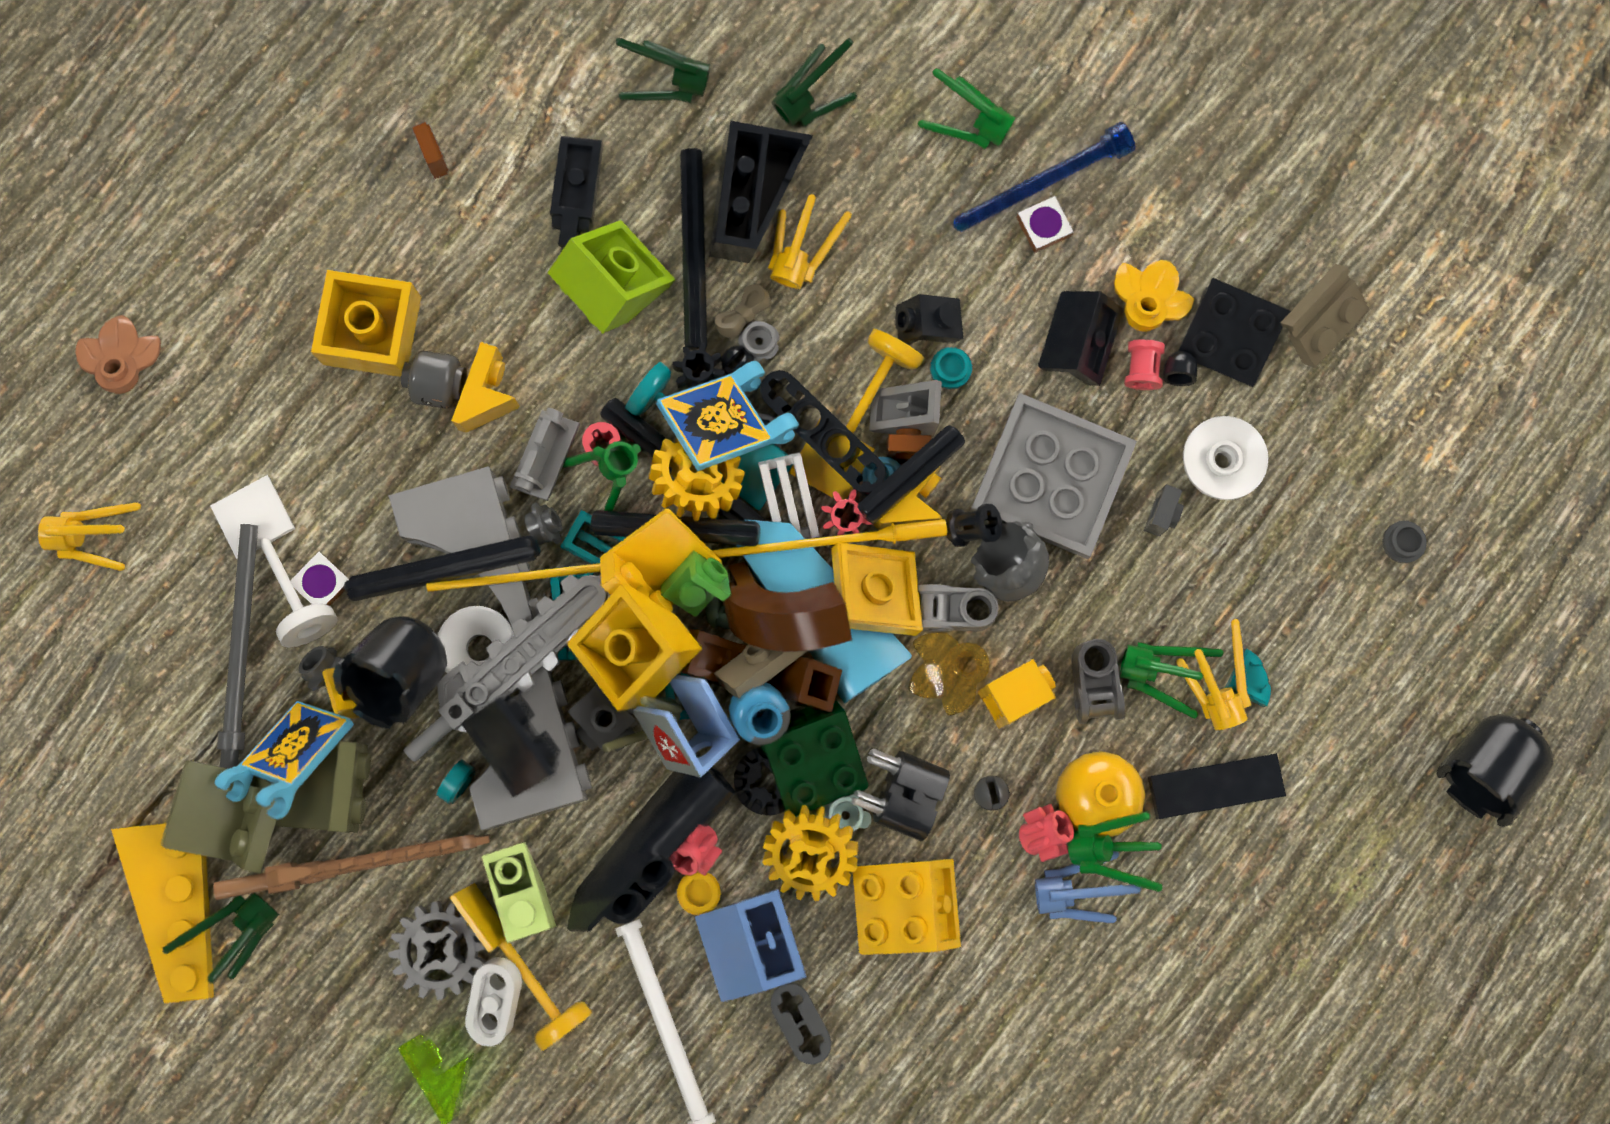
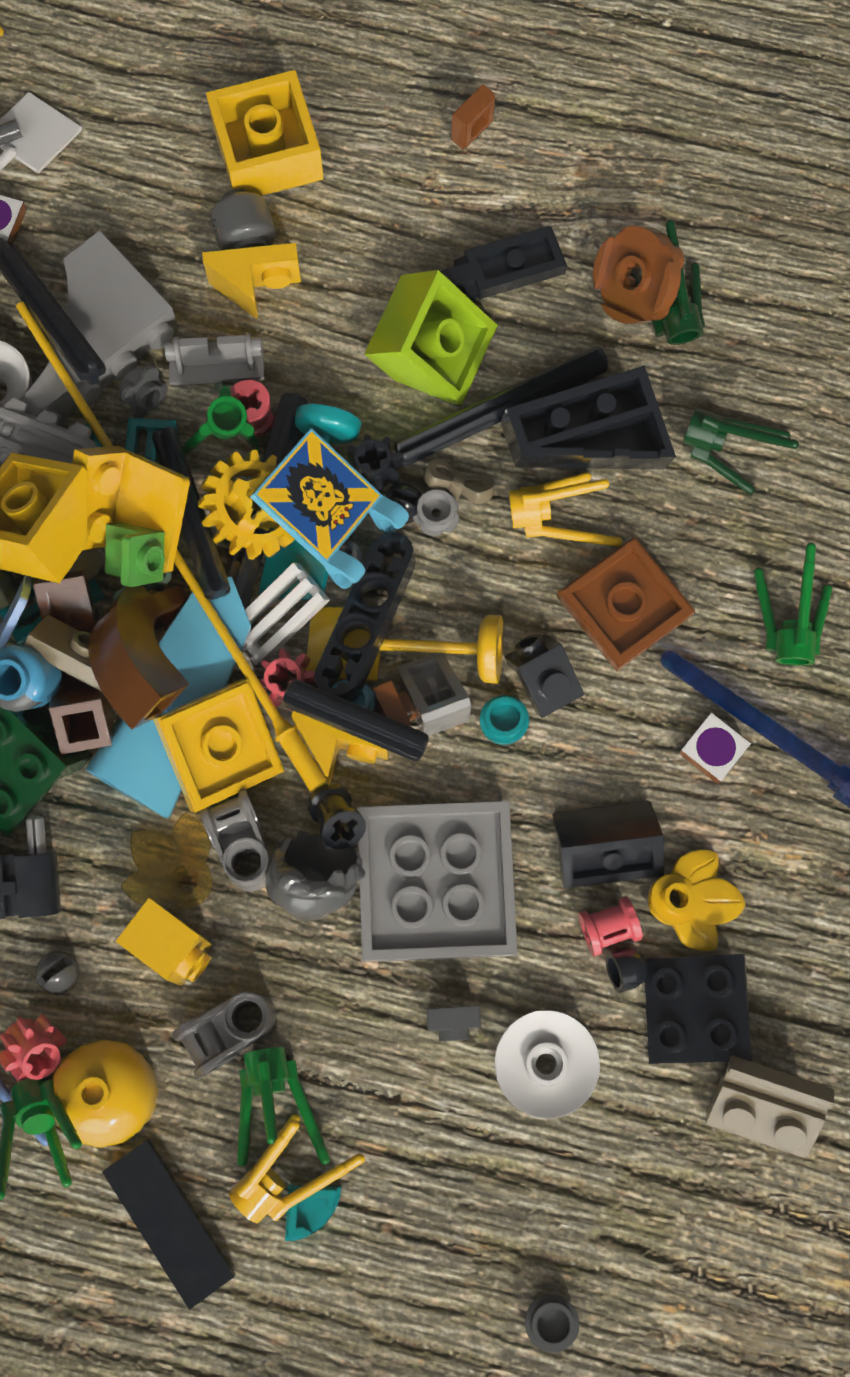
camera: 70 degrees right, 5 degrees down
none -> dark orange plate [557,536,695,672]
none -> dark orange plate [593,226,684,324]

